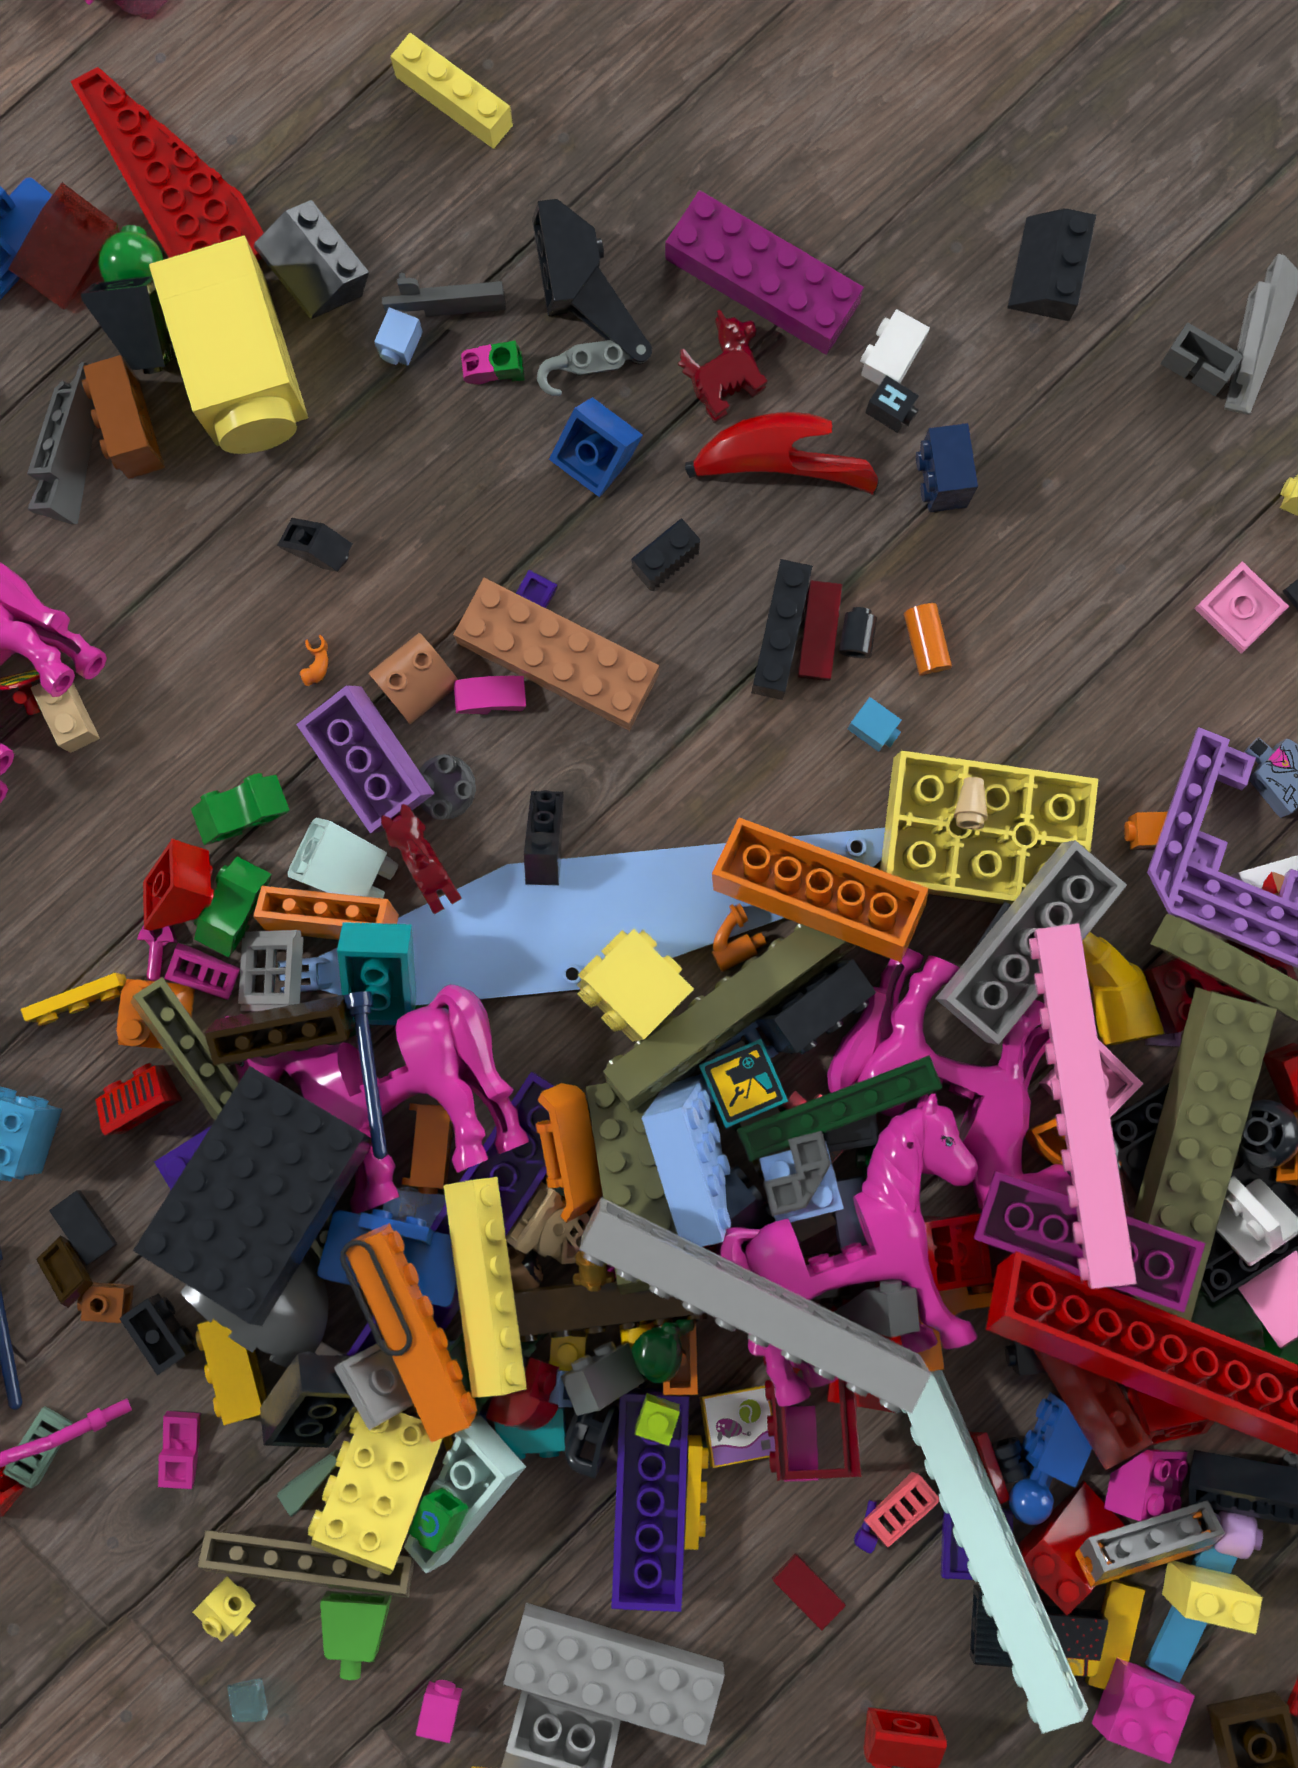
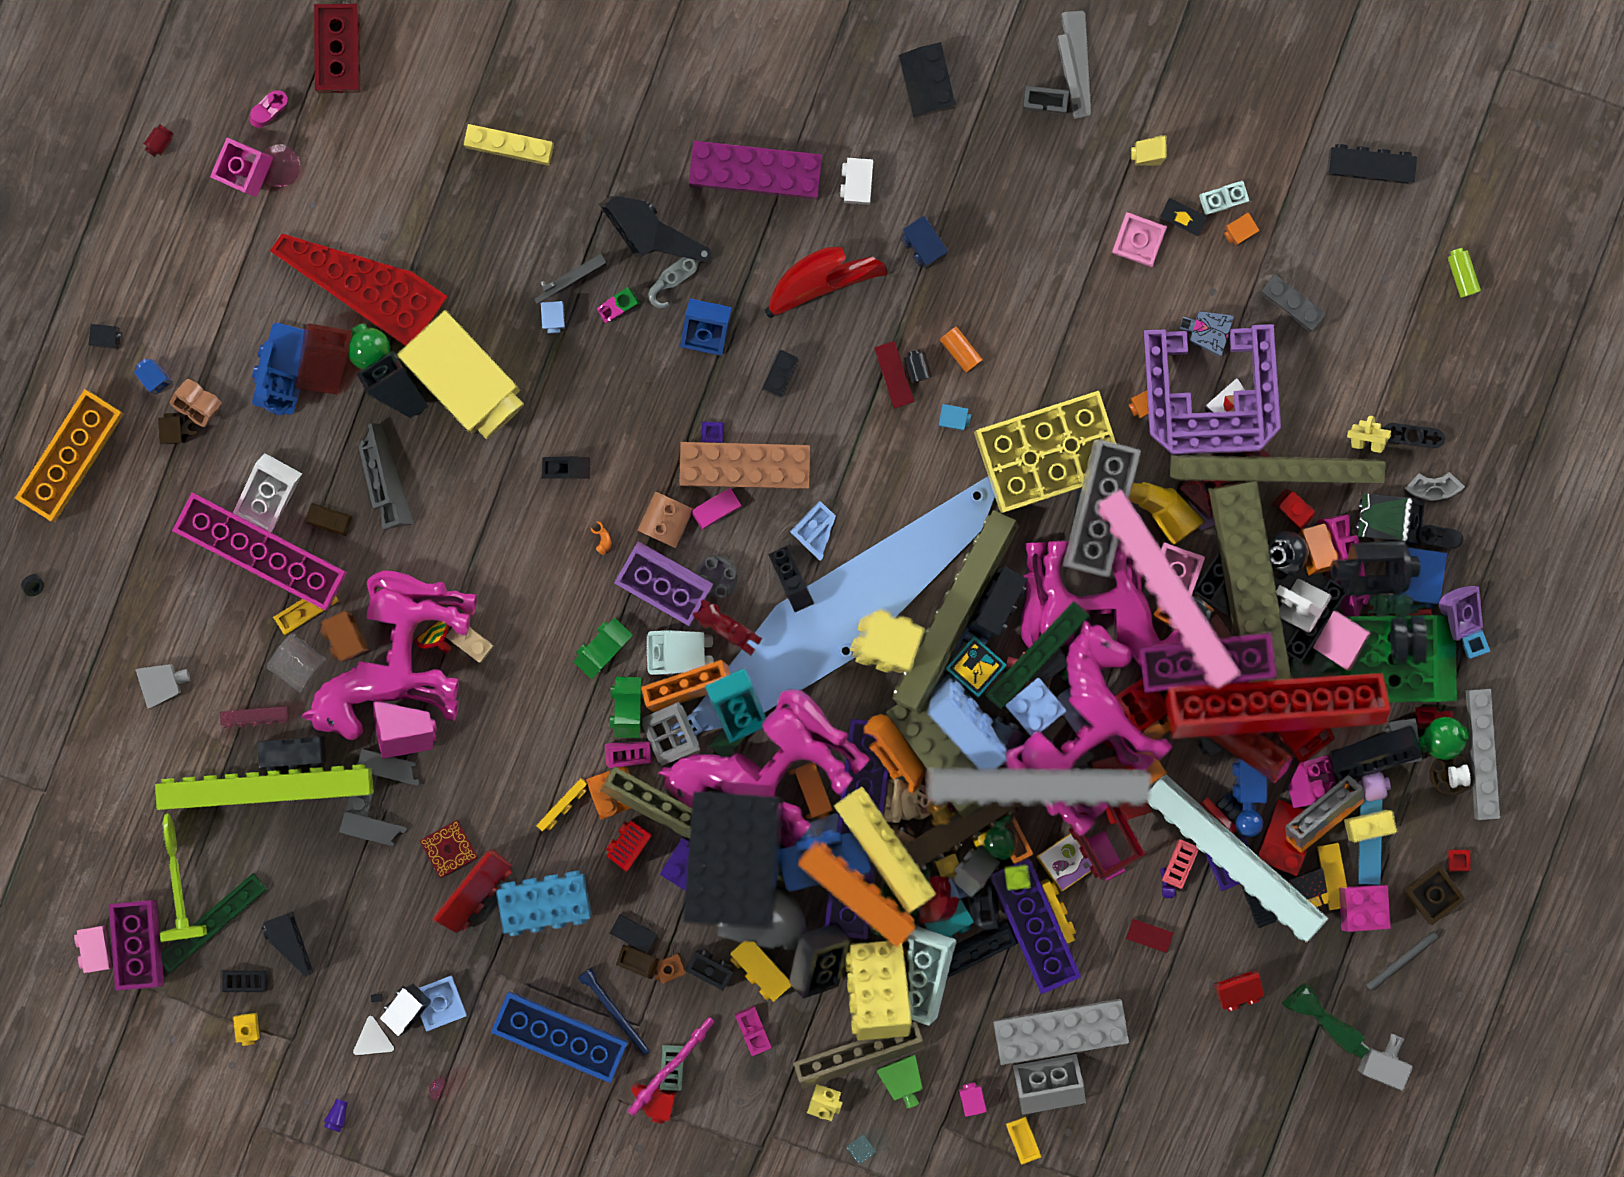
camera: 30 degrees left, 5 degrees up
dark orange brick [82,355,165,479] -> none
dark pink bar [137,925,177,981] -> none
red slope [143,839,214,931] -> none
dark brown brick [204,994,355,1065] -> none
black slope [254,200,369,320] -> none
sand green slope [277,1448,340,1517] -> none
light grey tile [334,1340,414,1430] -> none
black piece [340,1240,412,1356] -> none
dark blue piece [344,991,387,1159] -> none
green brick [407,1487,469,1553] -> none
dark red animal [678,309,768,423] -> none
orange brick [712,817,929,962] -> none
orange plant [712,903,767,972] -> none
black brick [751,559,813,700] -> none
dark grey tile [763,1131,831,1216] -> none
dark grey slope [834,1279,920,1337] -> none
black brick [865,375,919,433] -> none
tan cone [954,777,988,830] -> none
none -> light blue wing [790,501,836,561]
none -> black slope [947,920,1018,978]

